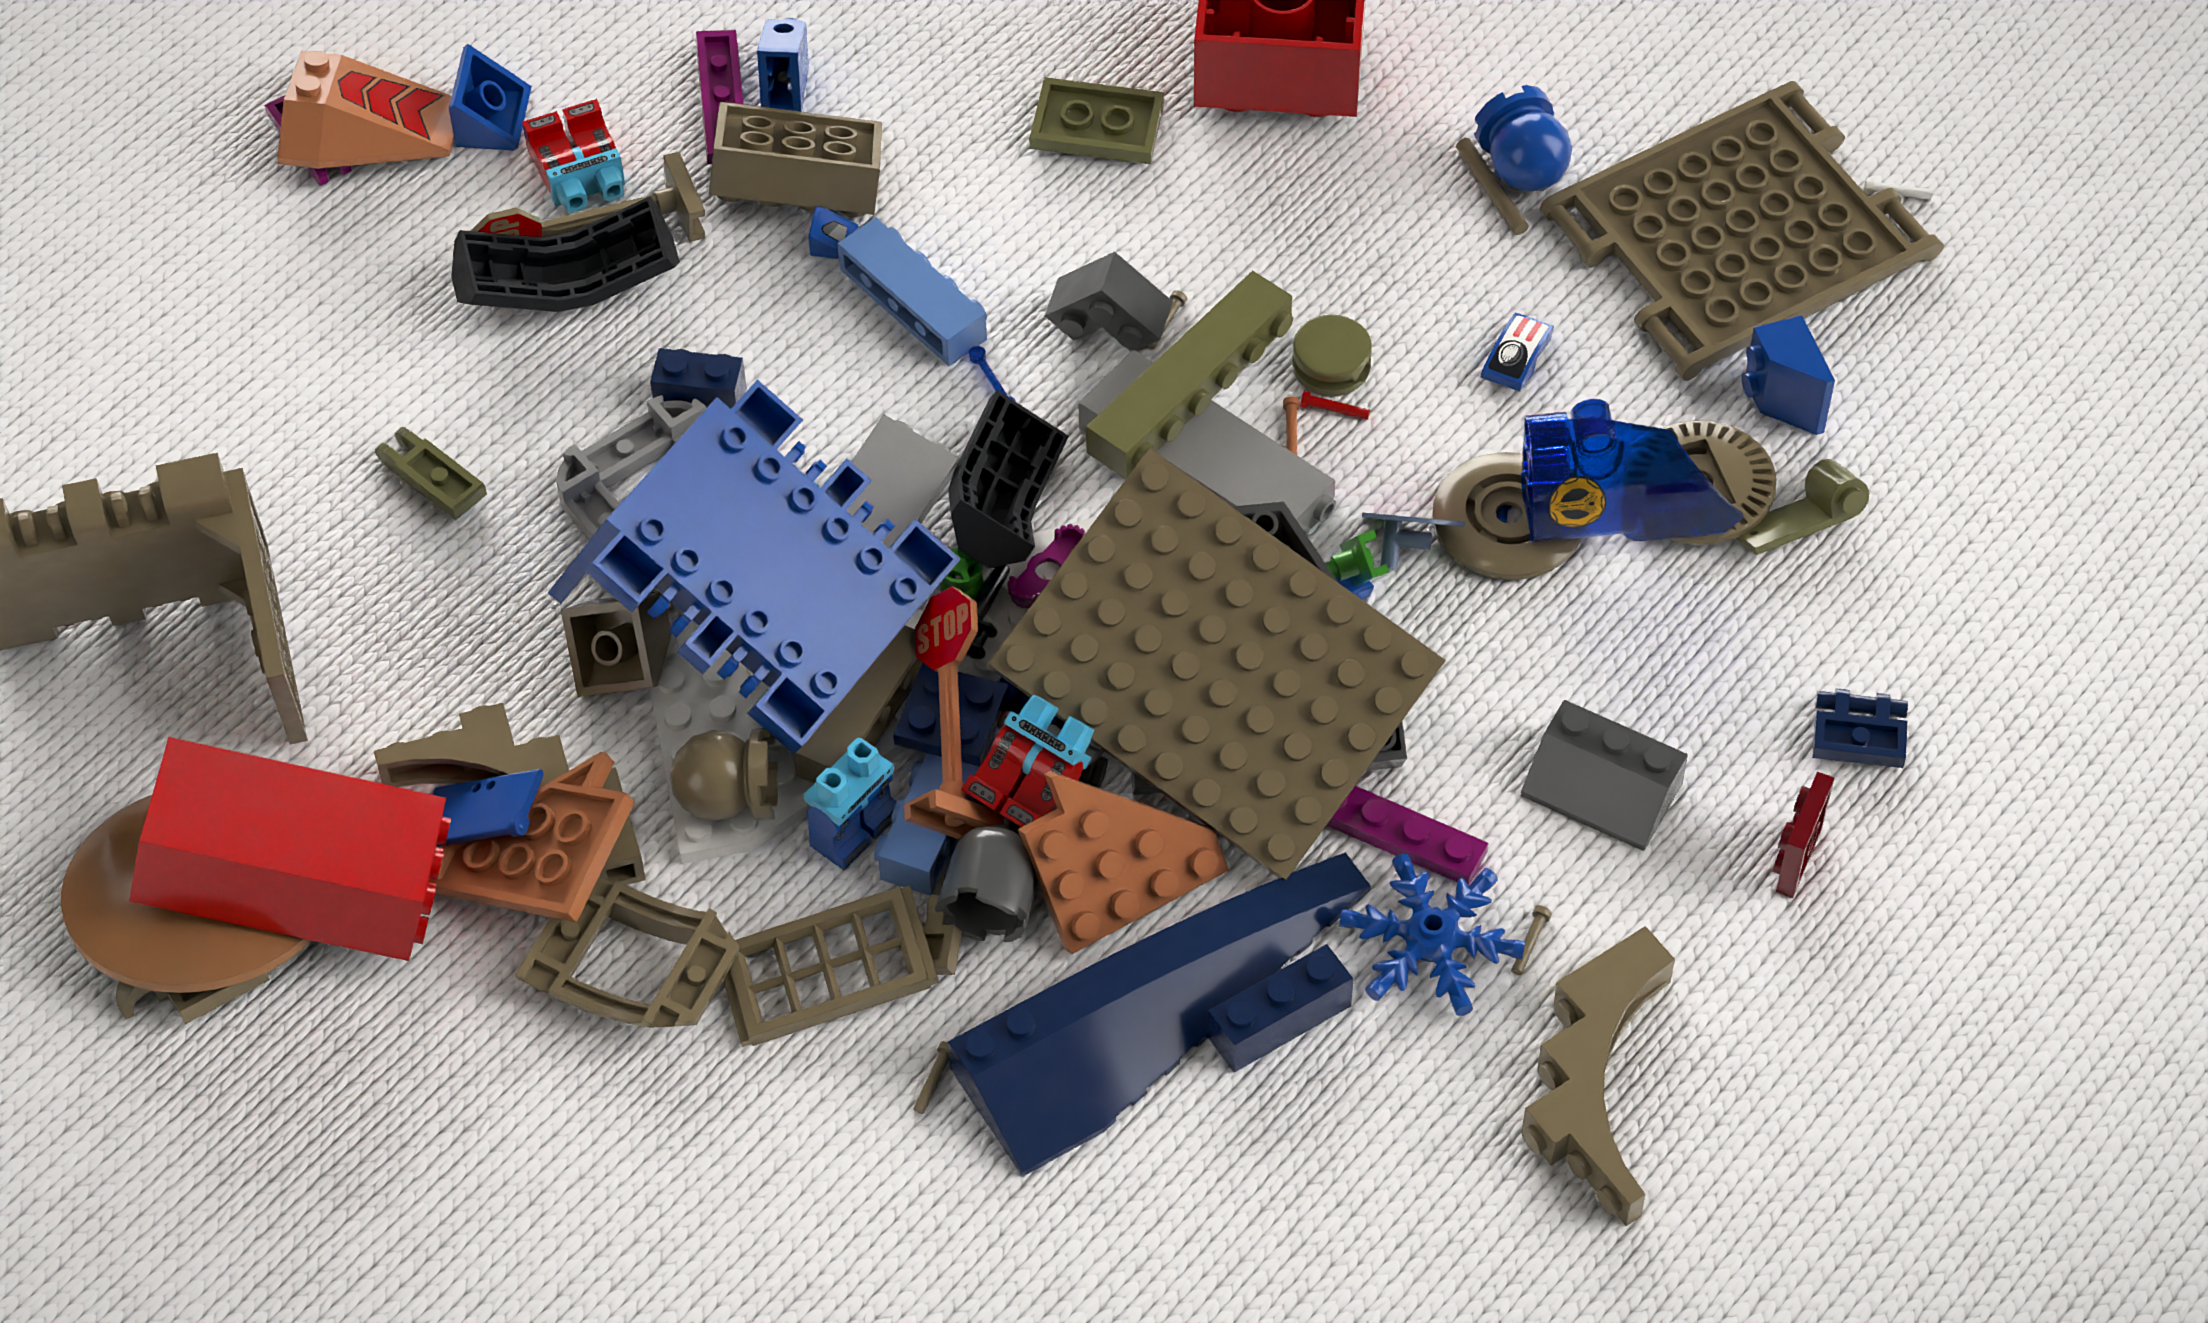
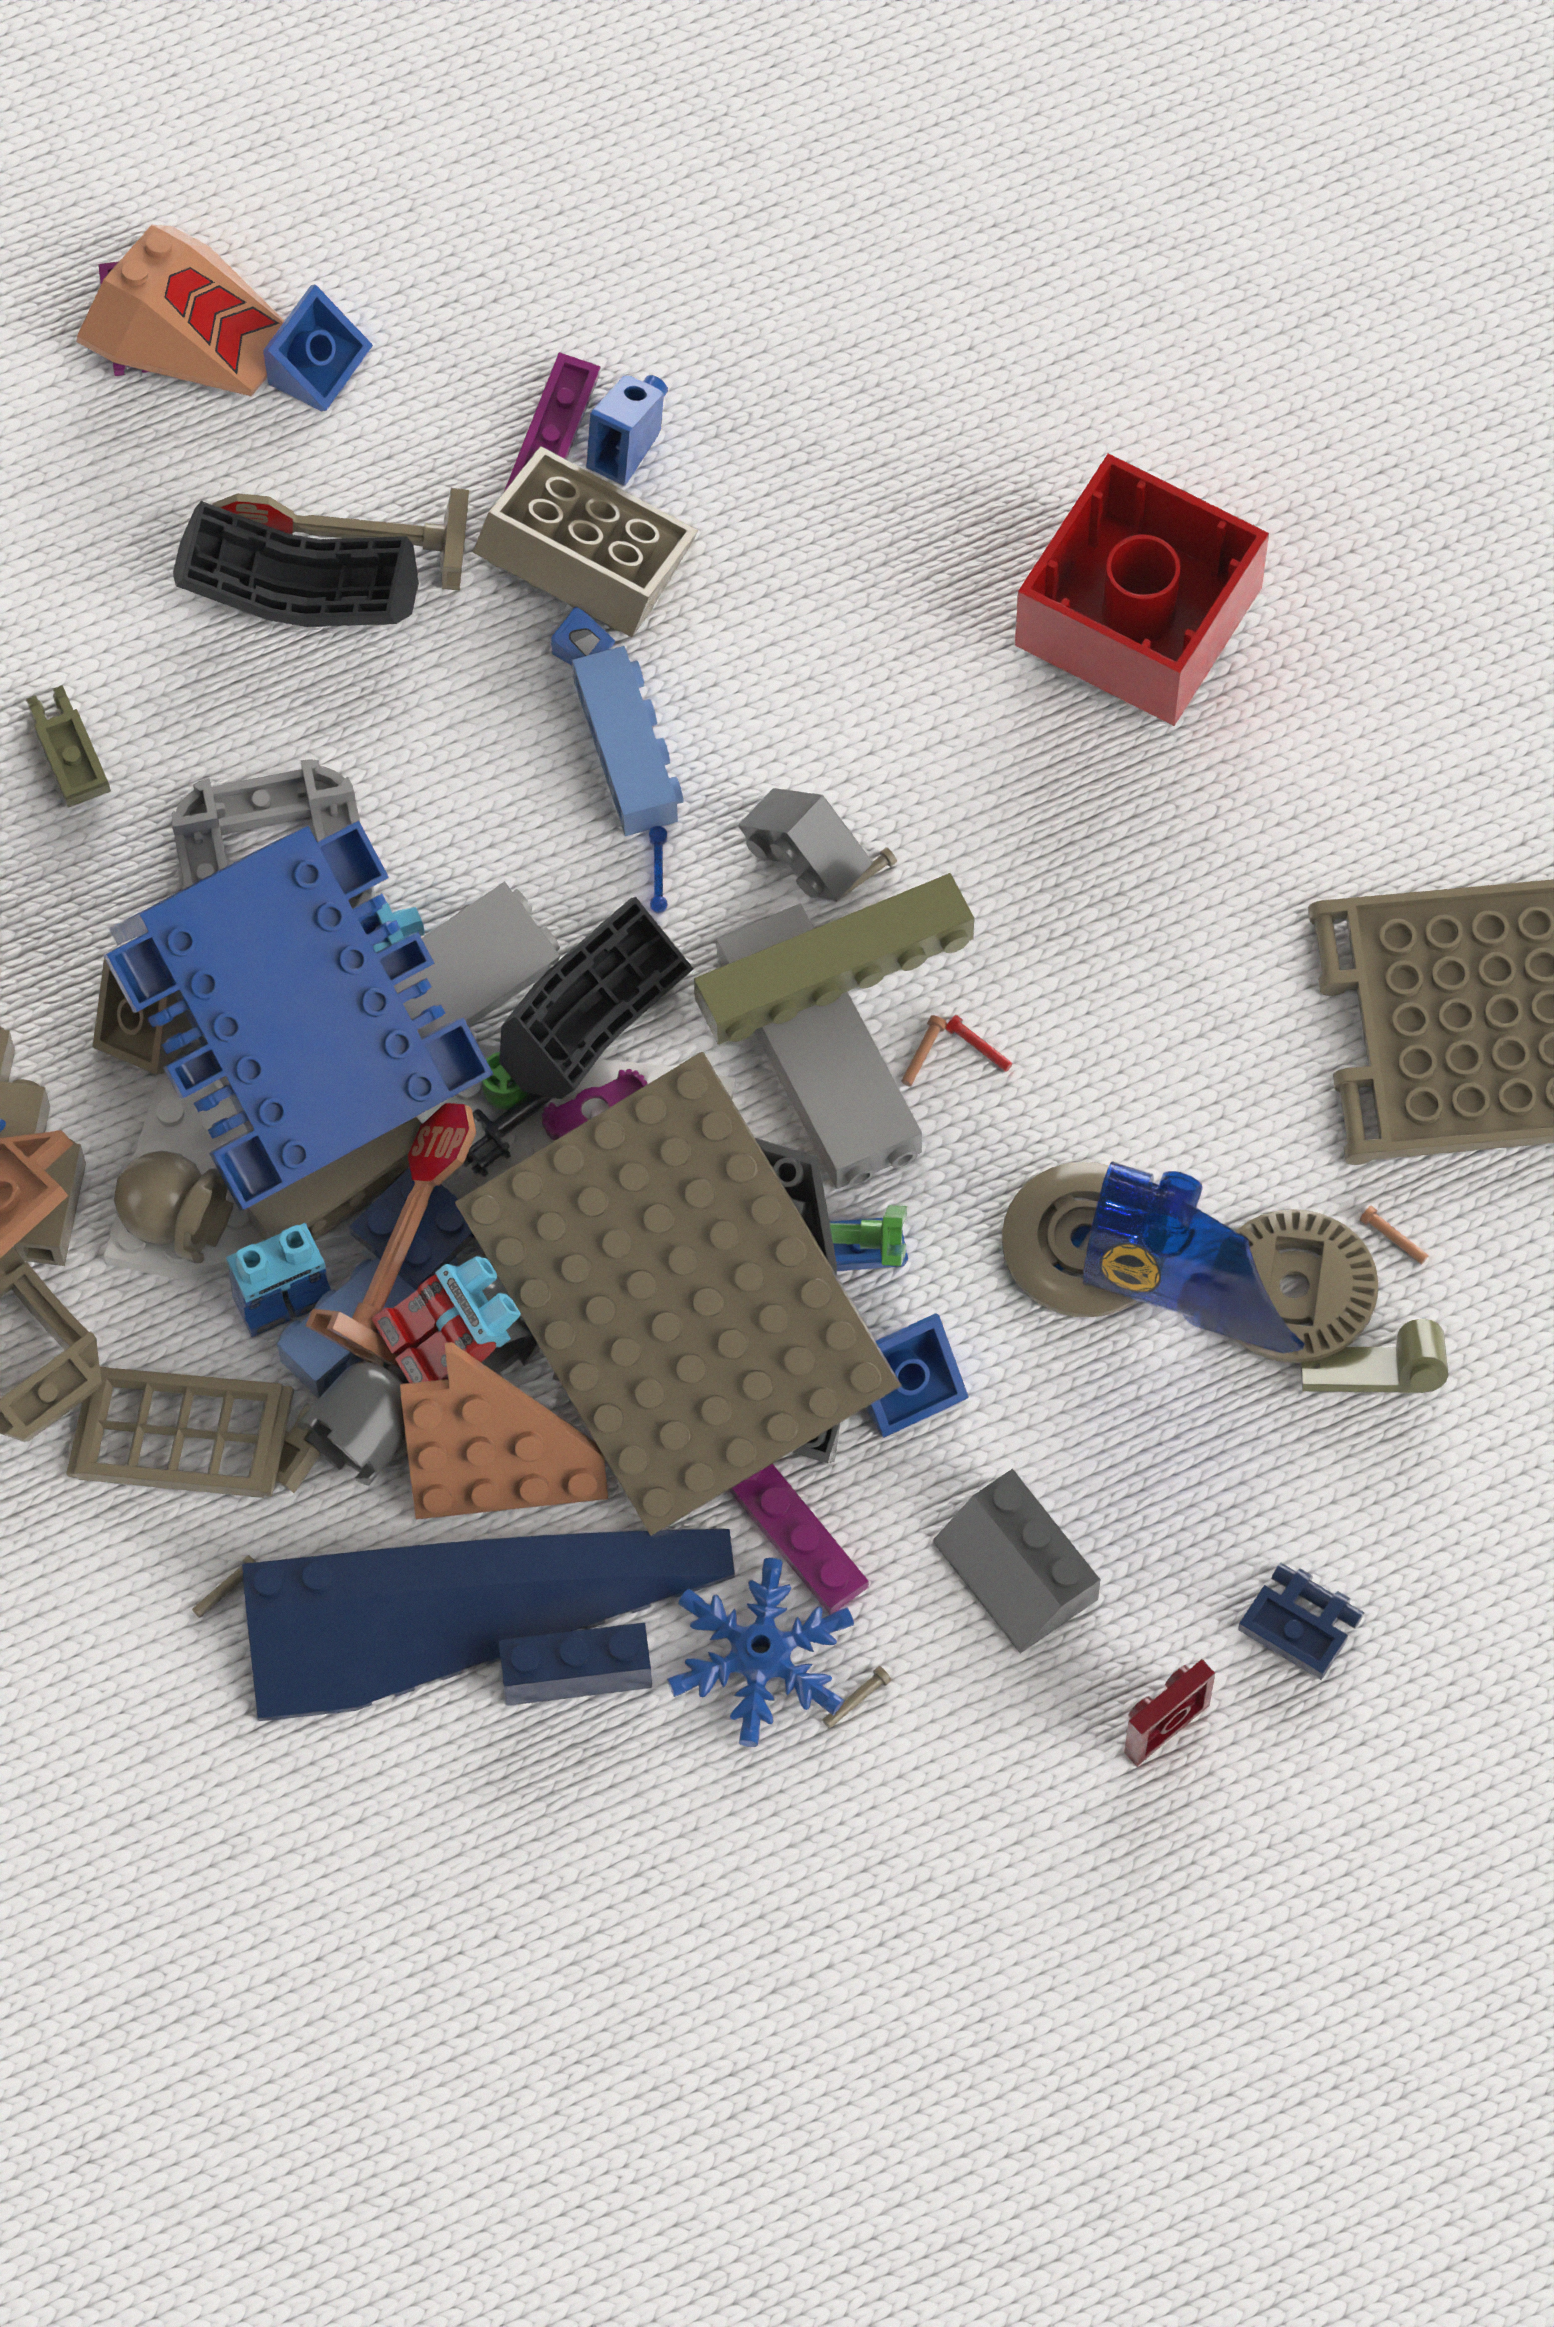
camera: 25 degrees right, 10 degrees up
hips [522,99,625,214] -> none
dark blue brick [650,348,747,409] -> none
olive plate [1029,77,1164,164] -> none
olive head [1292,314,1372,396] -> none
sand blue shield [1362,512,1465,569] -> none
dark tan bar [1456,138,1529,235] -> none
blue tile [1474,85,1572,192] -> none
slope [1480,312,1554,391] -> none
dark tan arch [1522,926,1675,1226] -> none
blue slope [1741,315,1835,435] -> none
none -> blue slope [866,1313,969,1438]
none -> nougat piece [1360,1205,1429,1265]

